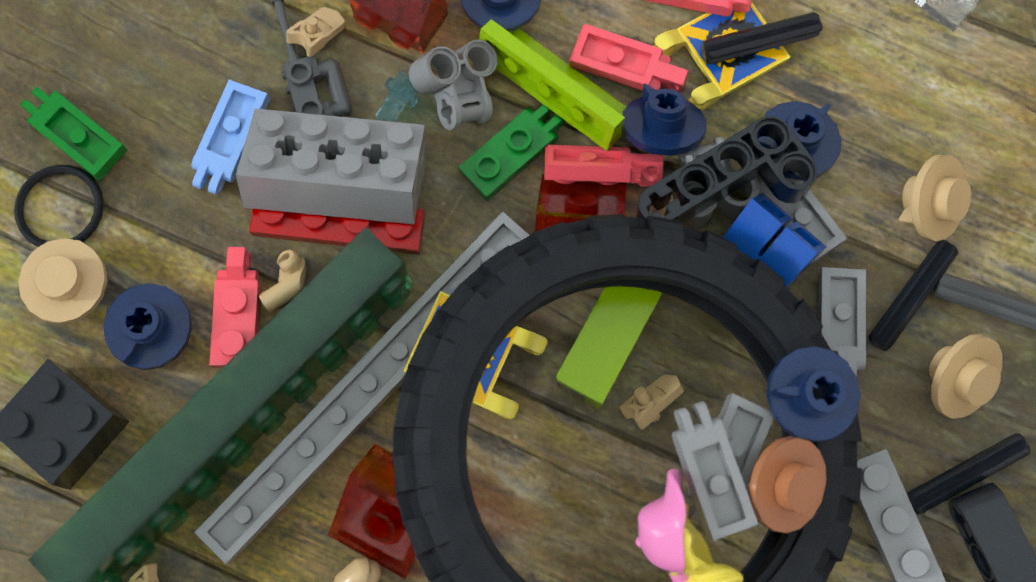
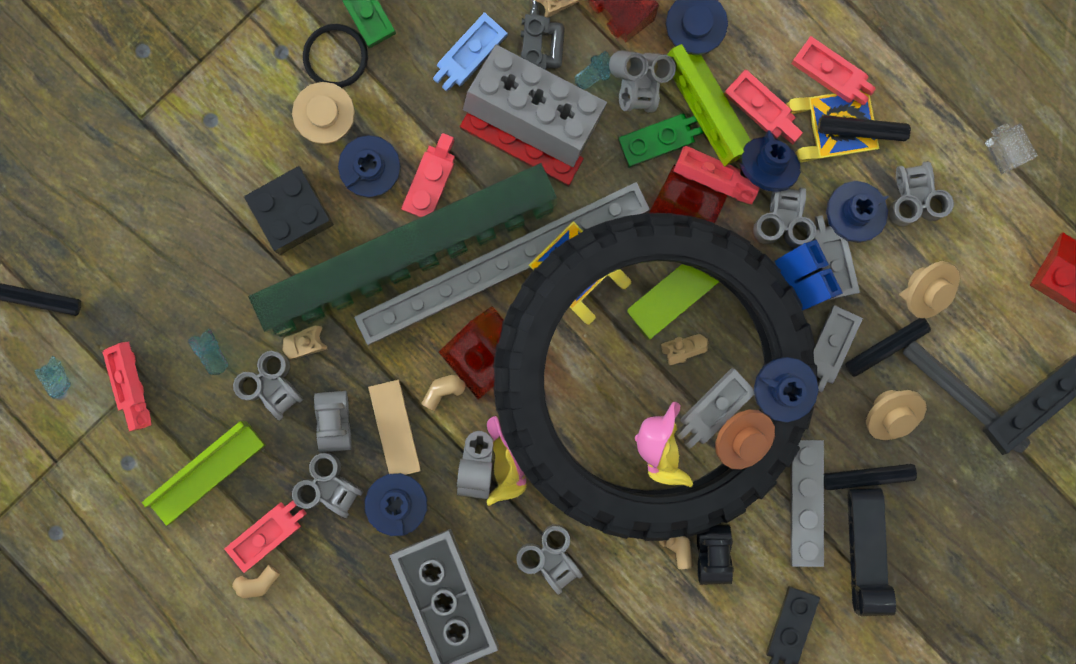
camera: 15 degrees right, 10 degrees up
tan arm [258,250,307,313] -> none
black beam [636,116,817,223] -> none
light grey hinge [672,401,759,541] -> none
none -> light grey piece [888,161,954,226]

